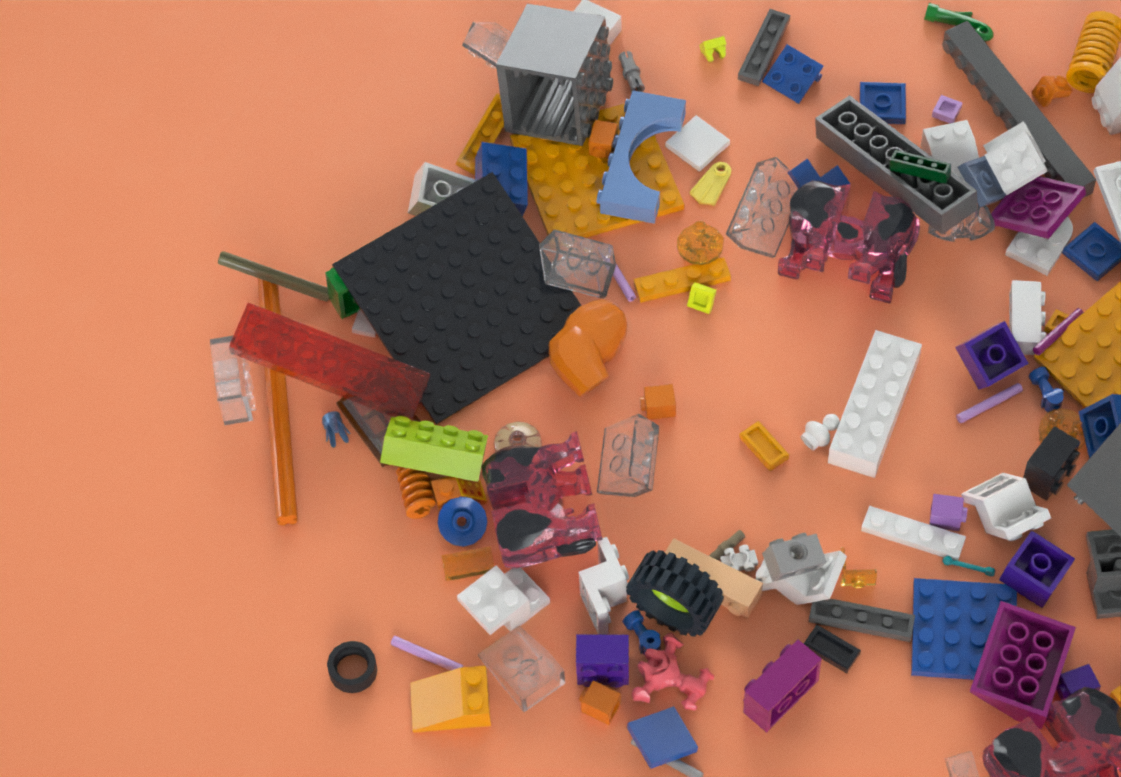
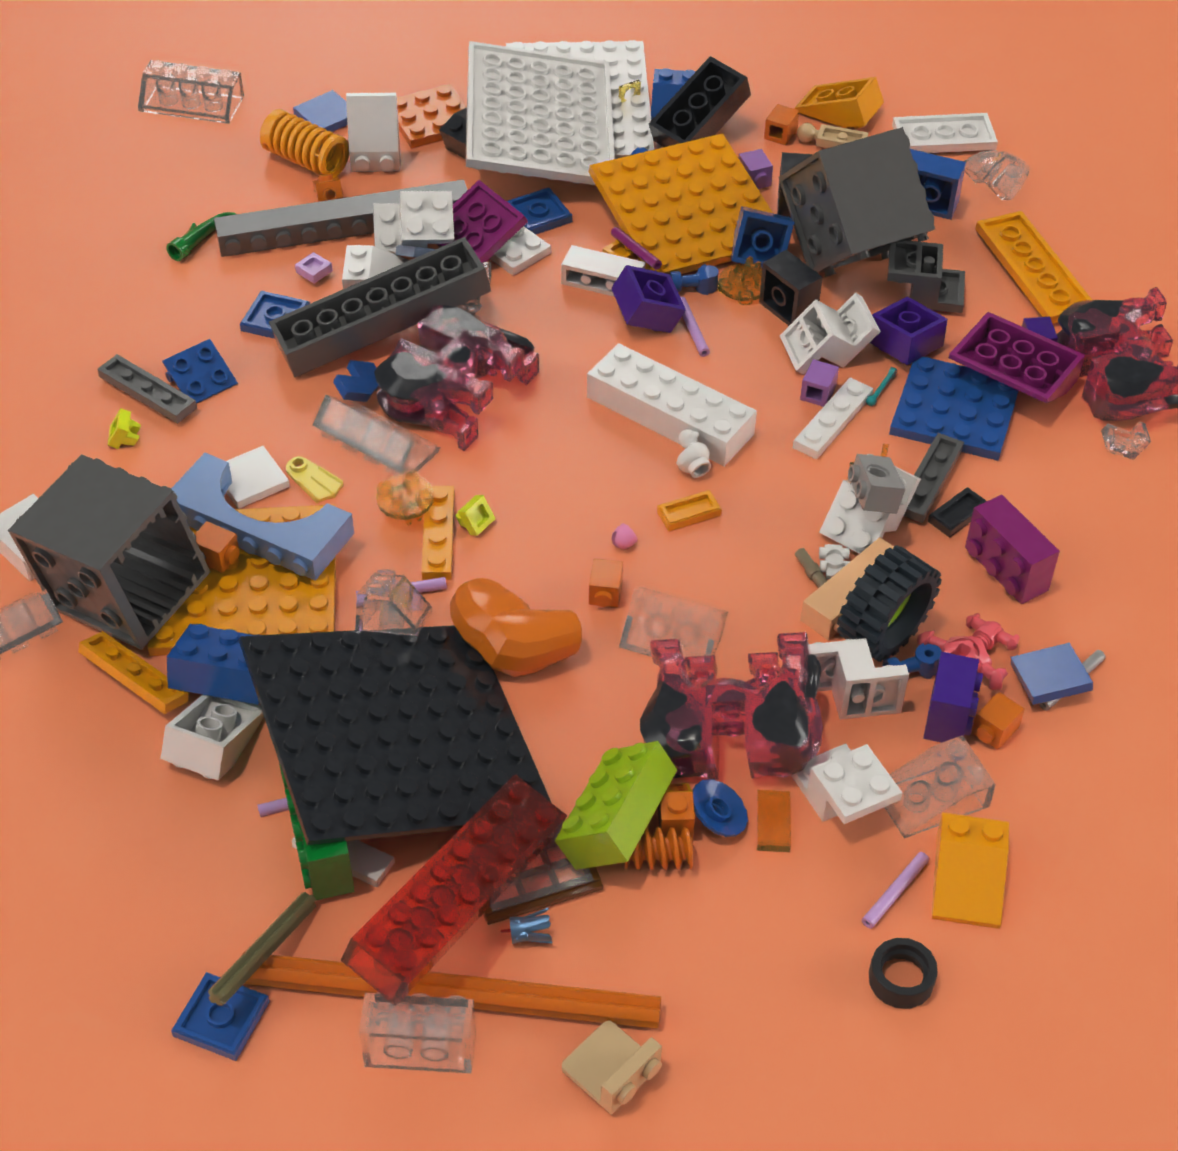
camera: 80 degrees left, 10 degrees down
tan dish [493,421,542,464] -> none
dark green piece [890,150,951,184] -> none
none -> blue tile [171,972,270,1061]
none -> tan bracket [562,1021,662,1115]
none -> bright pink hinge [611,523,637,549]

